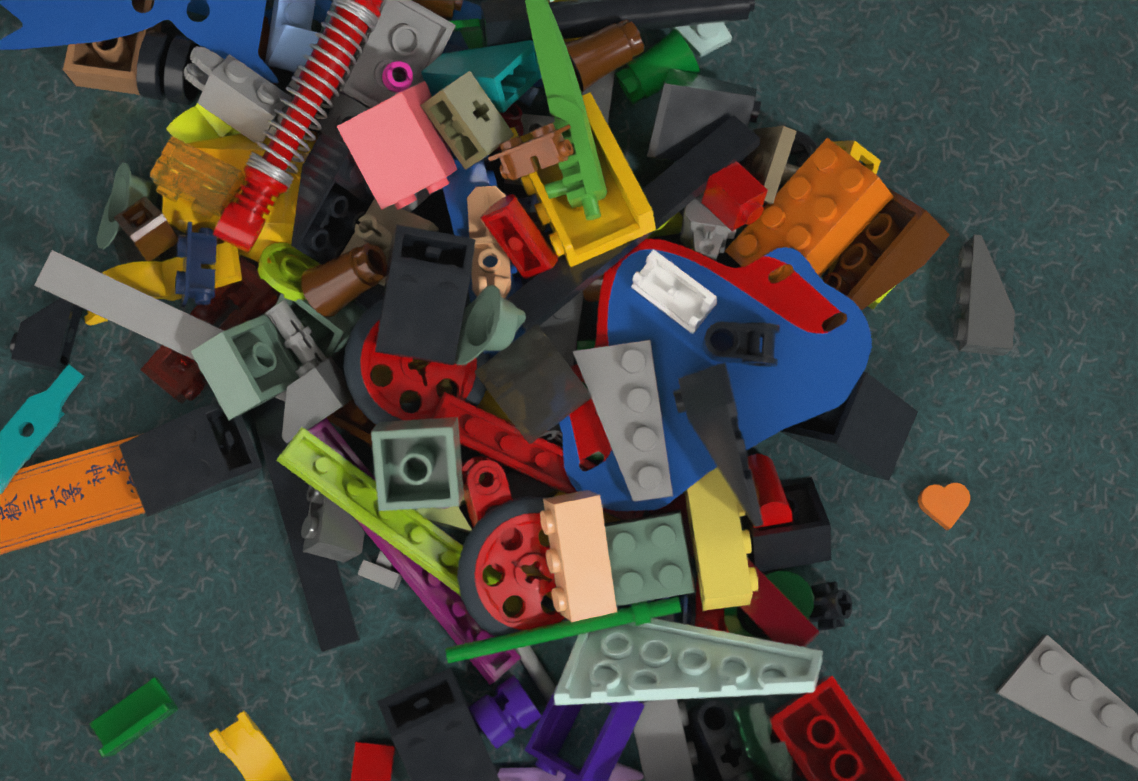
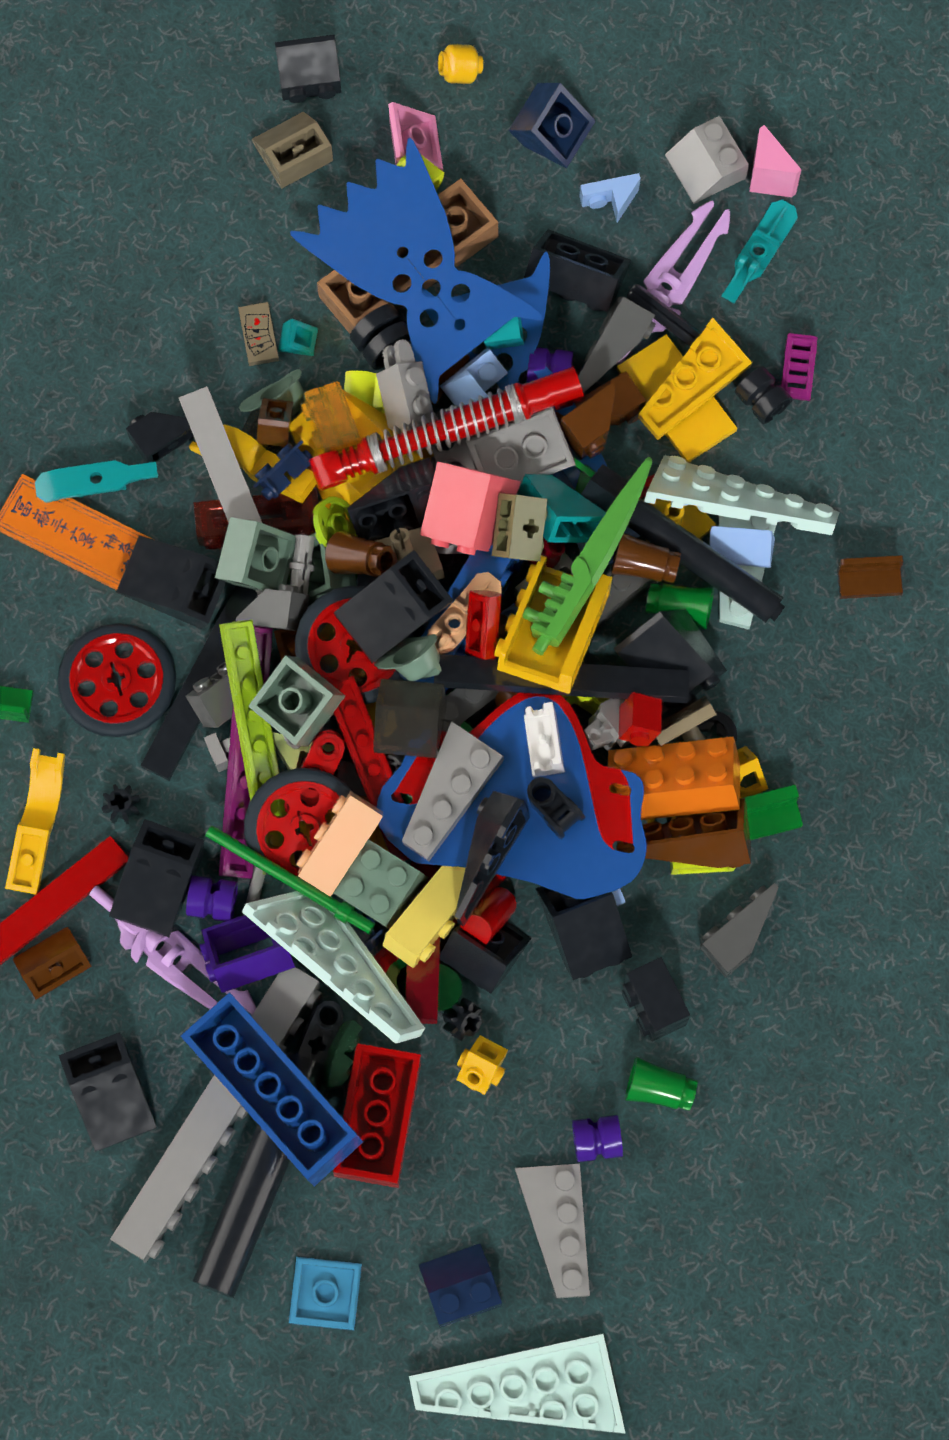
camera: 45 degrees right, 5 degrees down
dark pink pin [382,61,413,93] -> none
dark orange hinge [488,123,573,180] -> none
orange tile [918,483,970,530] -> none
none -> wedge [58,623,176,737]
none -> black gear [102,784,141,824]
none -> dark tan tile [238,302,279,366]
none -> teal slope [278,319,318,356]
none -> yellow brick [456,1035,508,1095]
none -> dark purple wheel [572,1115,623,1163]
none -> black brick [621,957,690,1042]
none -> green plant [625,1057,698,1111]
none -> green panel [744,785,803,840]

